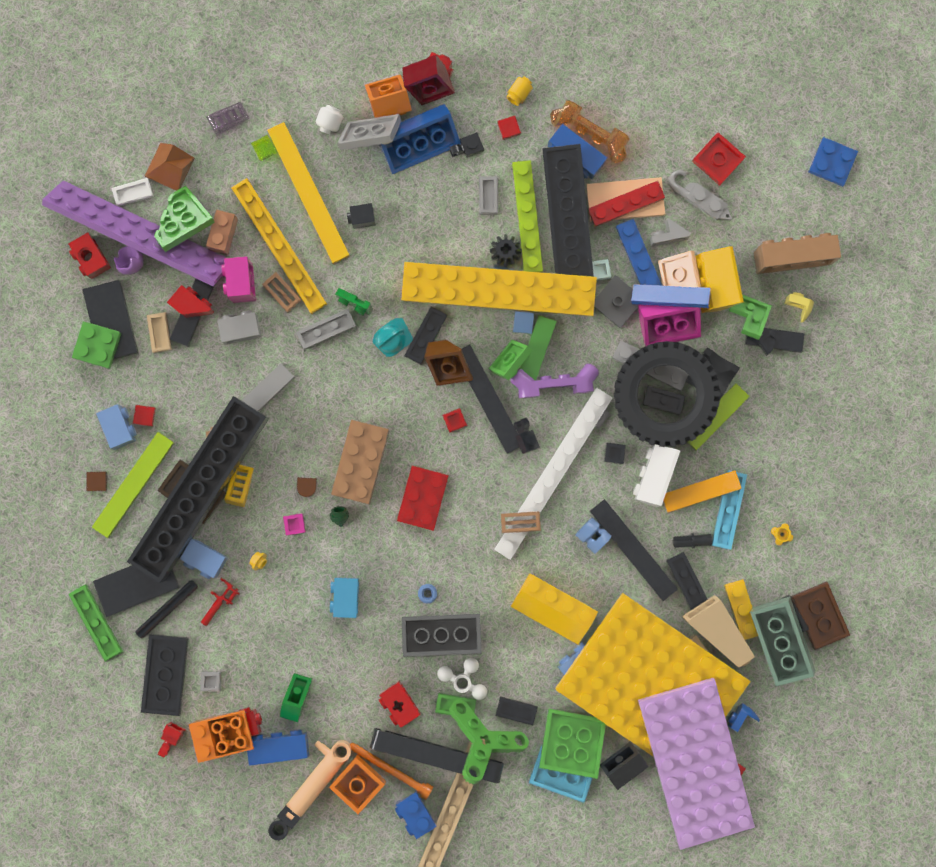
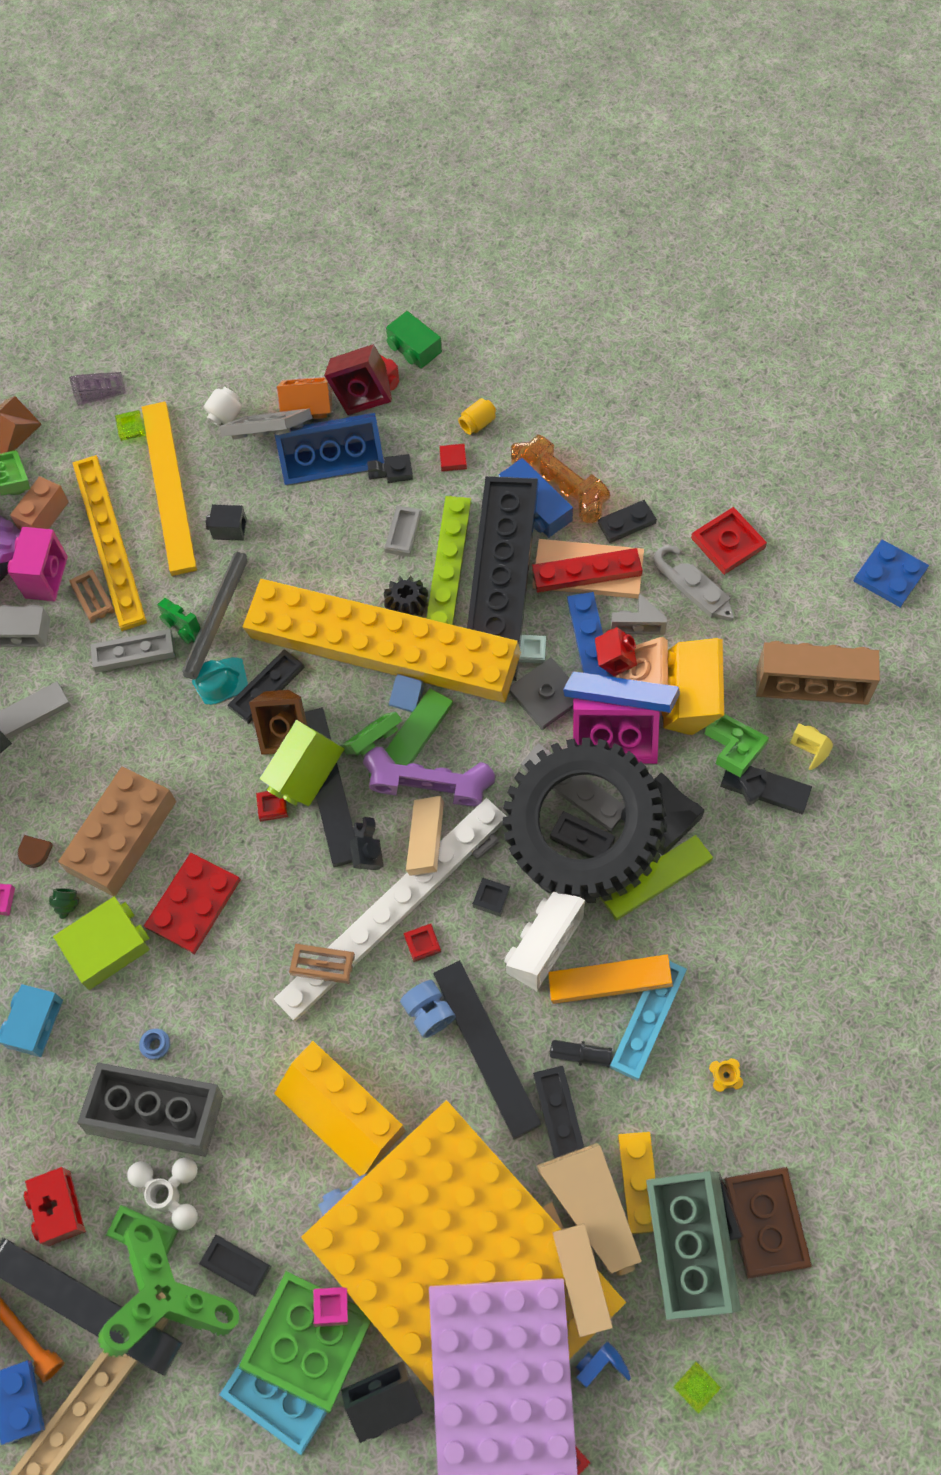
camera: 20 degrees right, 20 degrees down
none -> lime brick [53,896,150,990]
none -> dark grey axle [182,552,248,680]
none -> lime brick [260,720,345,807]
none -> dark pink plate [313,1287,348,1327]
none -> green brick [386,311,442,369]
none -> red tile [403,923,441,962]
none -> tan tile [406,796,444,876]
none -> tan tile [552,1224,613,1337]
none -> red brick [595,627,637,677]
none -> black plate [598,500,657,543]
none -> clear neon green plate [673,1362,721,1414]

